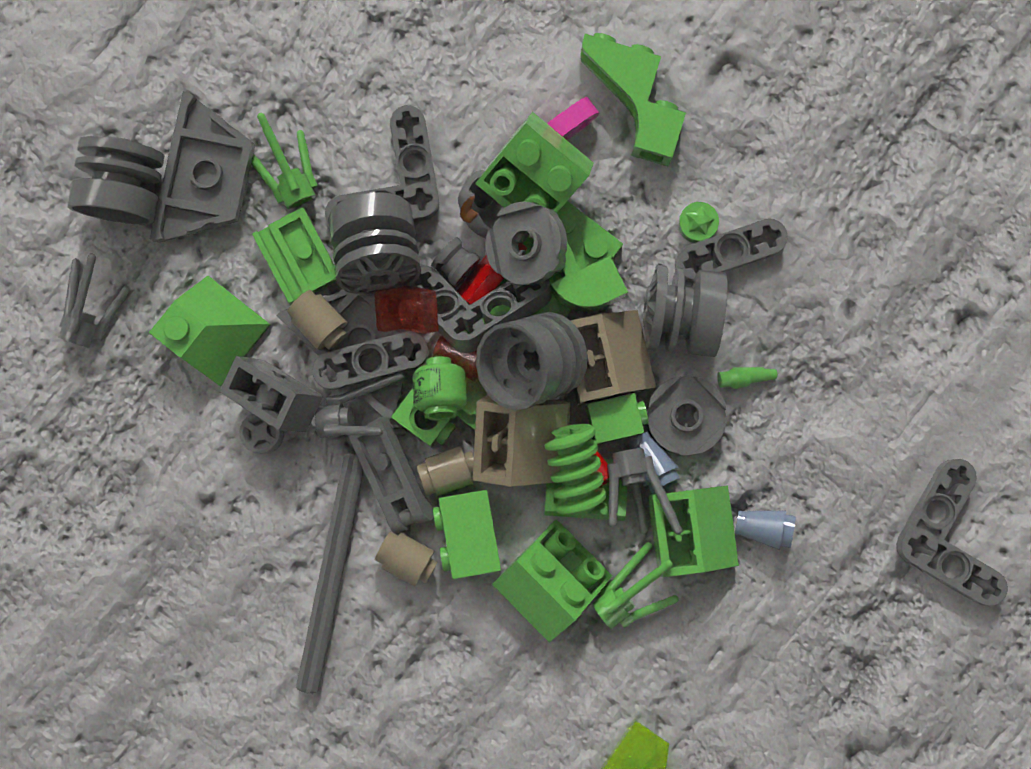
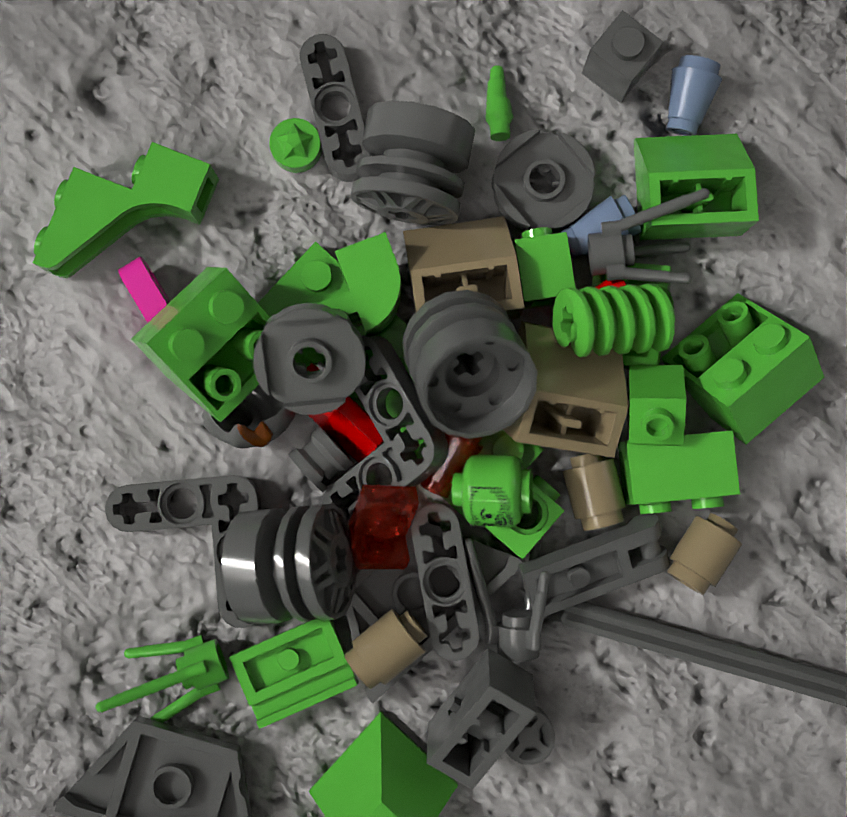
camera: 80 degrees left, 0 degrees up
bright green plant [592,542,679,629] -> none
none -> dark grey brick [582,10,663,104]
none -> bright green brick [628,365,687,445]

